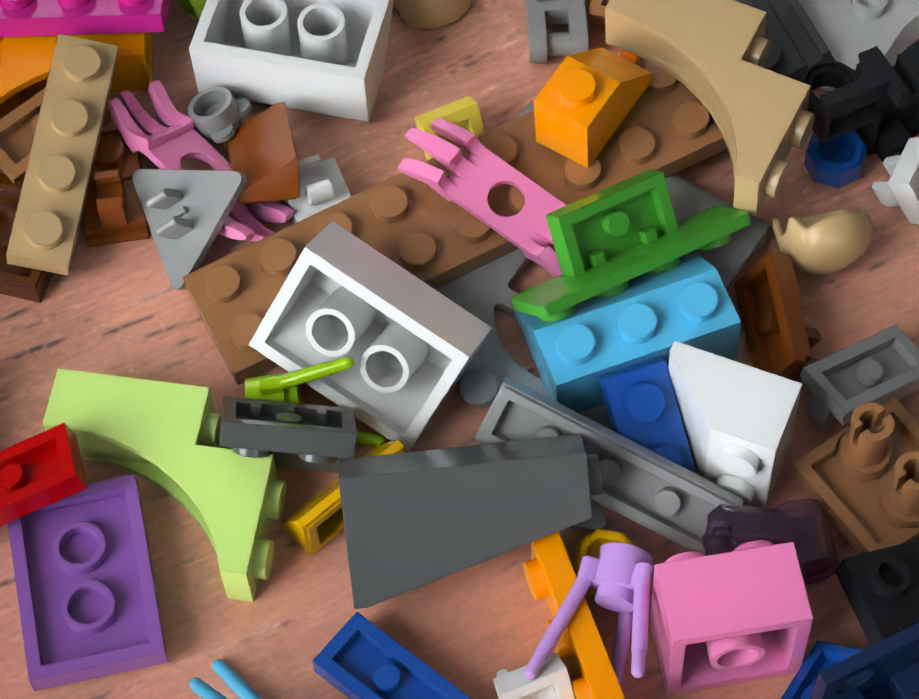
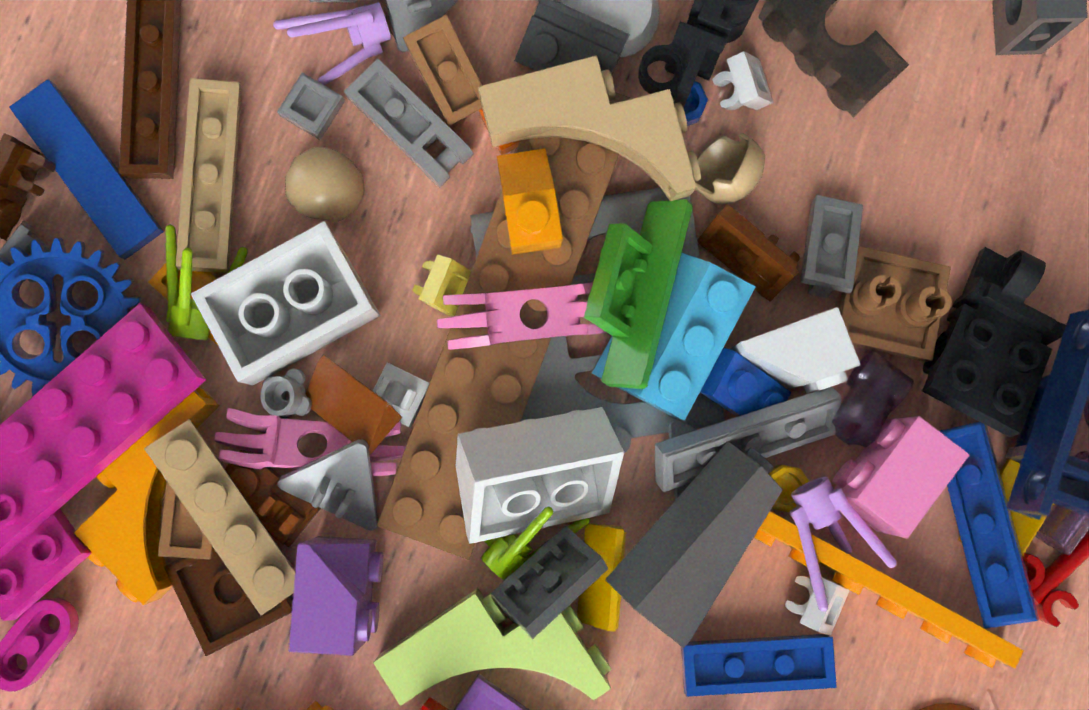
camera: 50 degrees left, 25 degrees up
none -> medium lavender slope [289,536,383,656]

